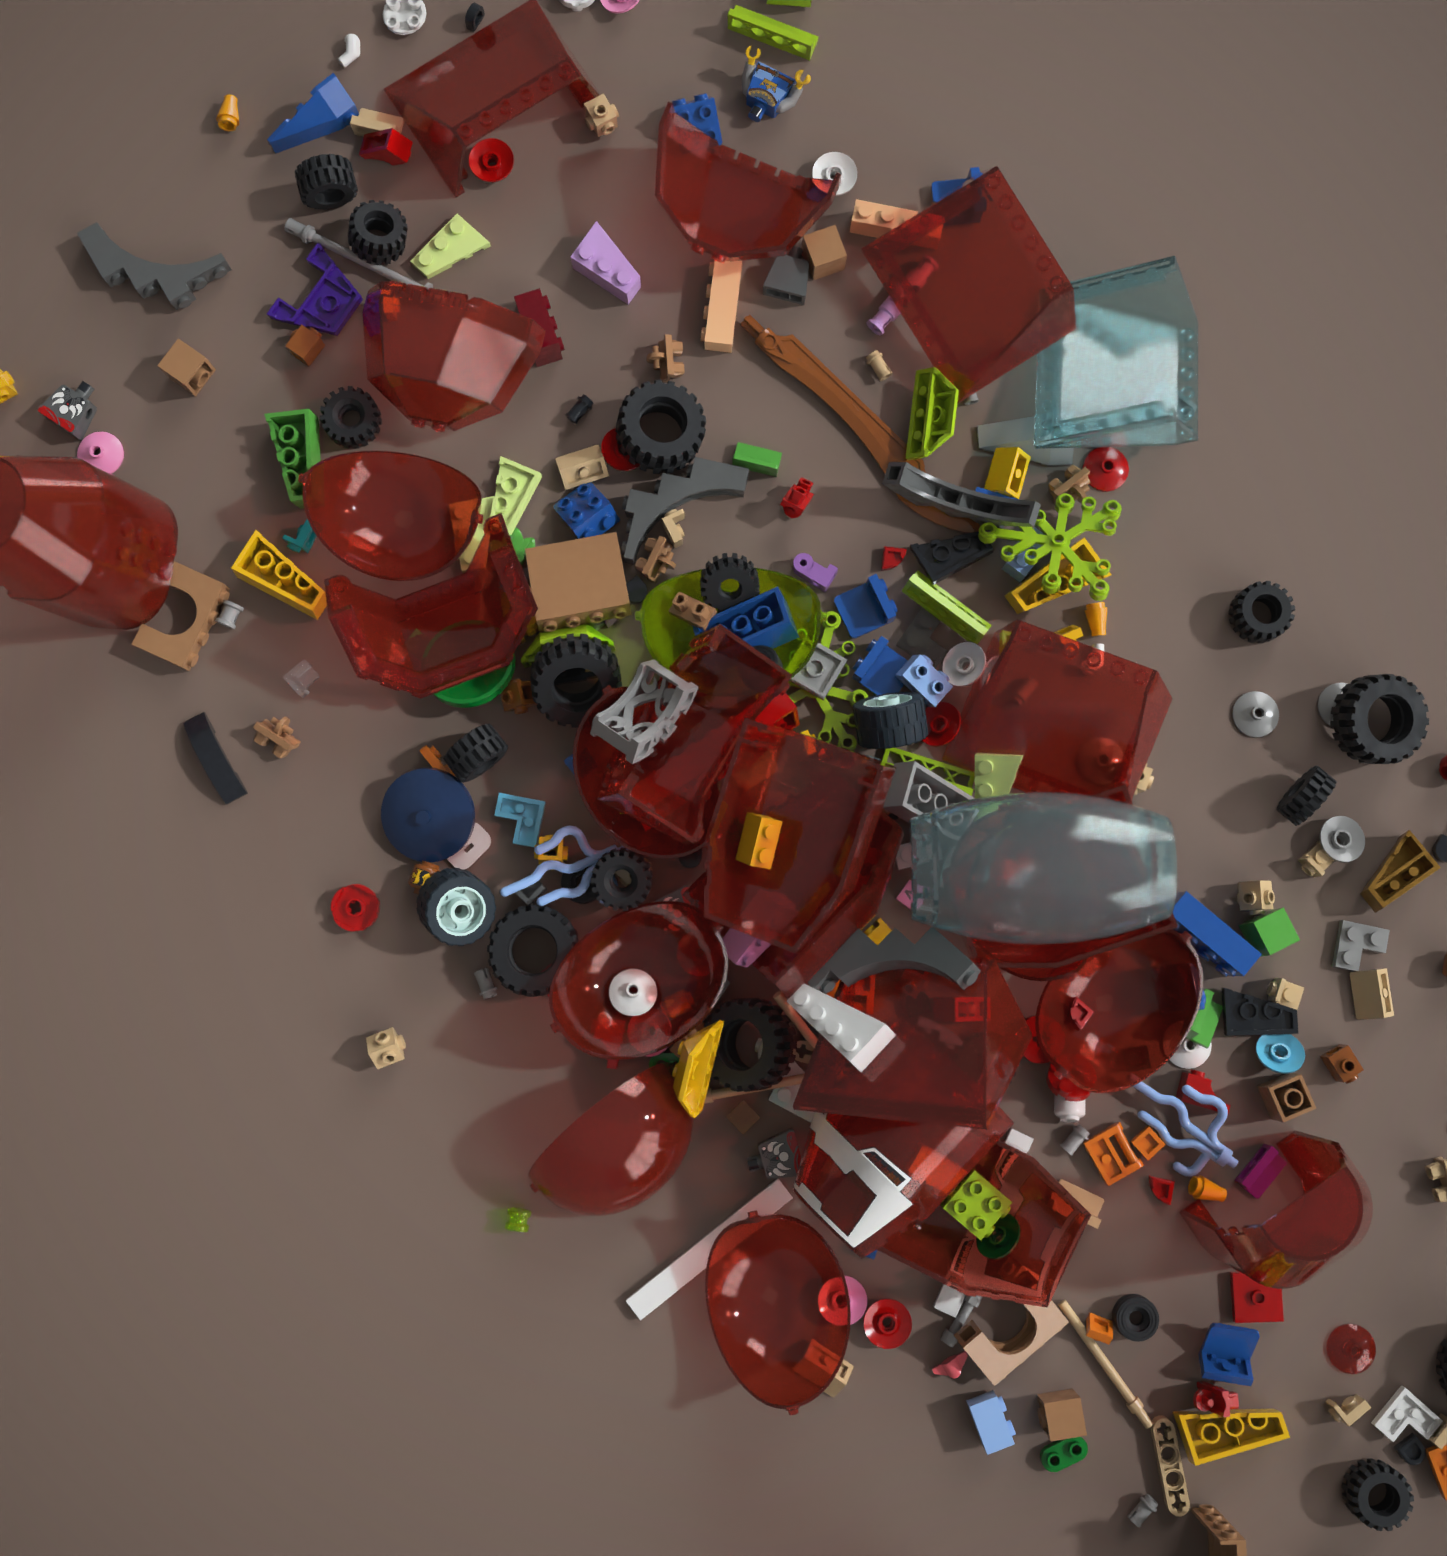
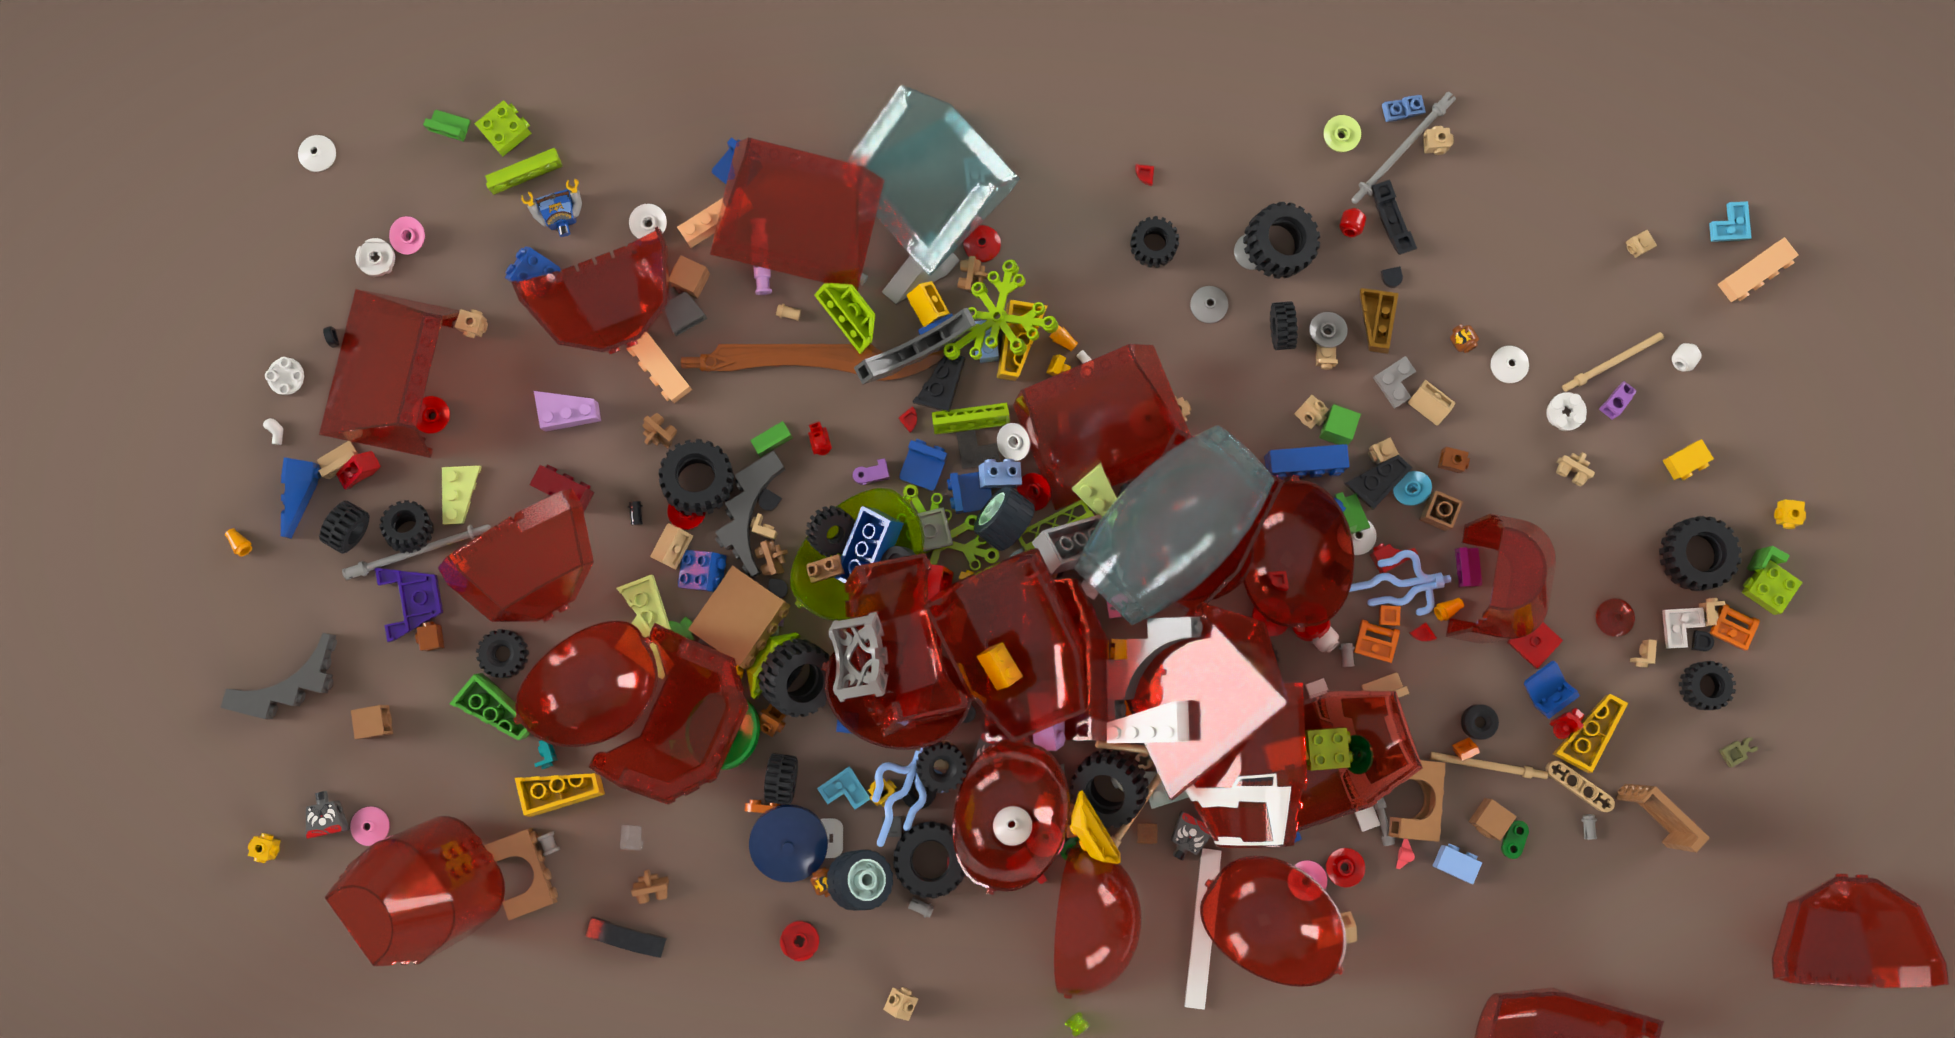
camera: 40 degrees left, 0 degrees up
none -> black tile [759,488,782,511]
none -> red tile [1135,164,1154,186]

